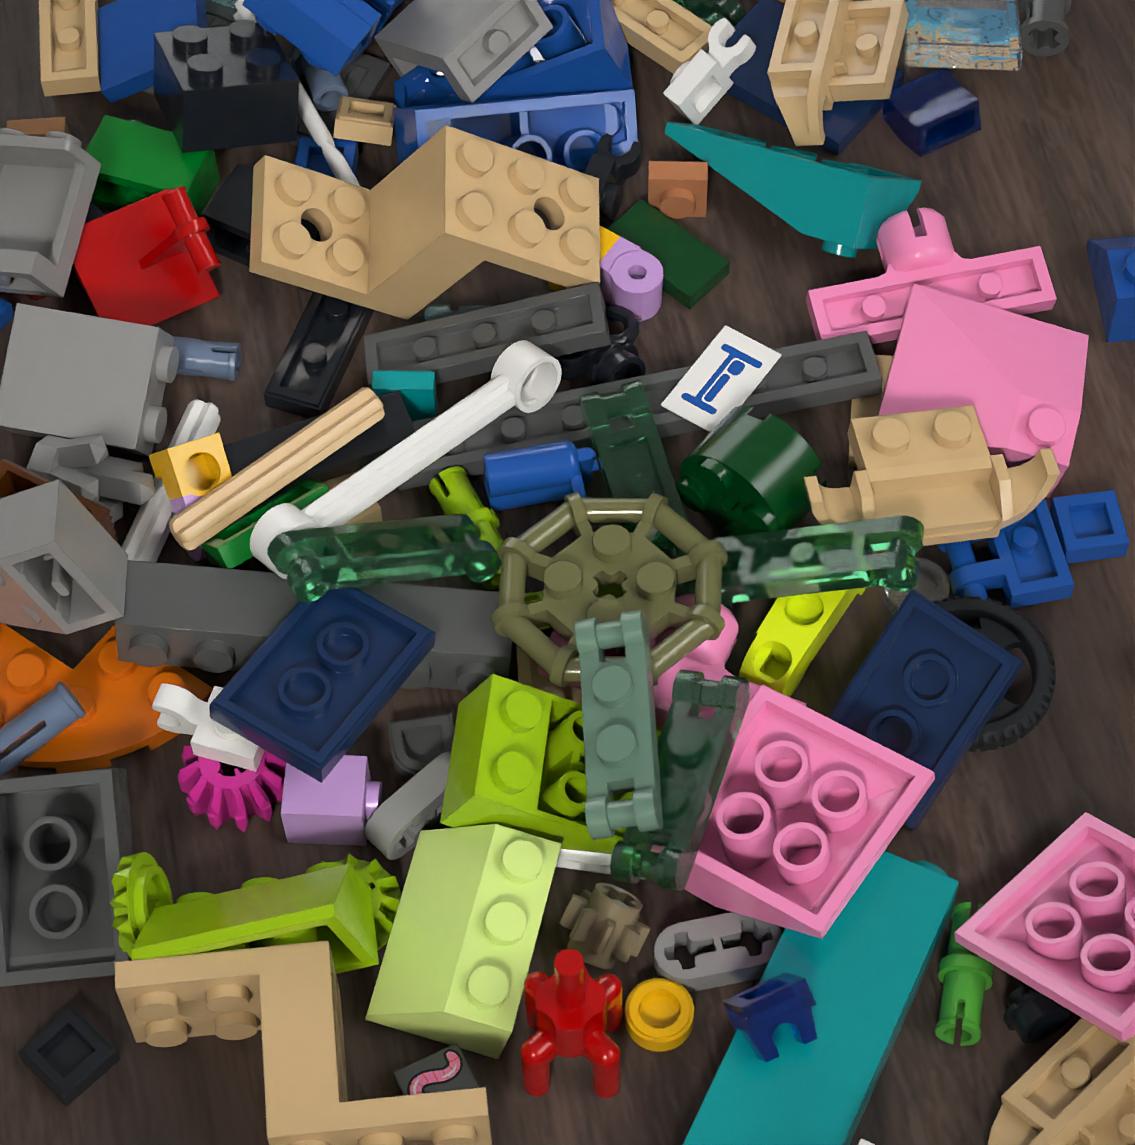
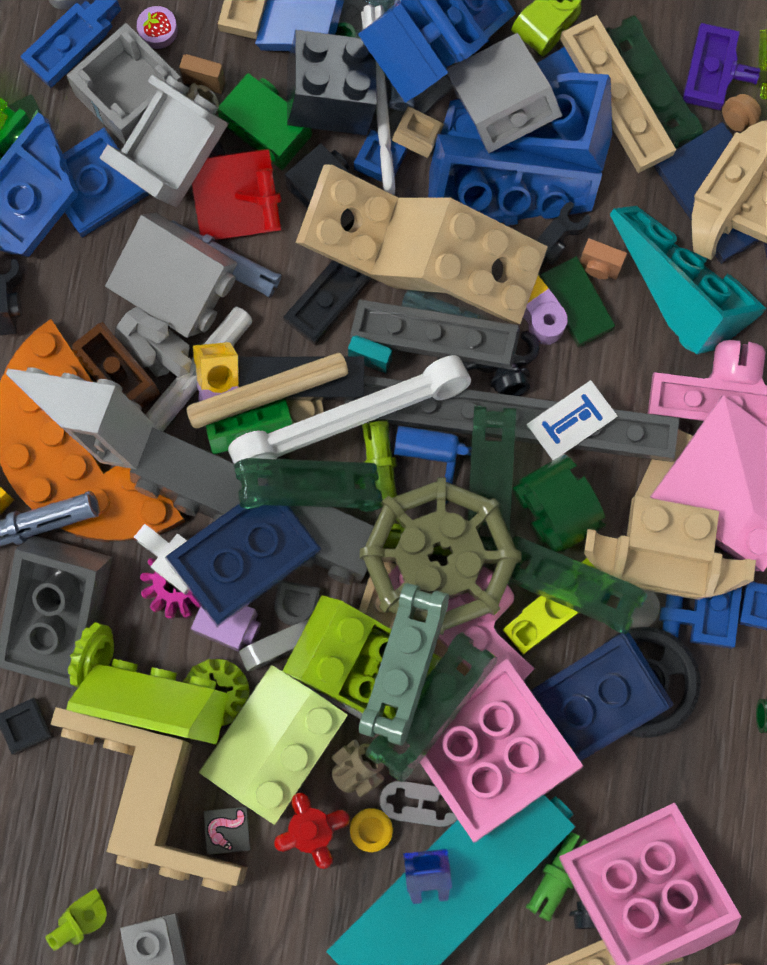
camera: 20 degrees right, 20 degrees up
white plate [663,18,756,125] -> none

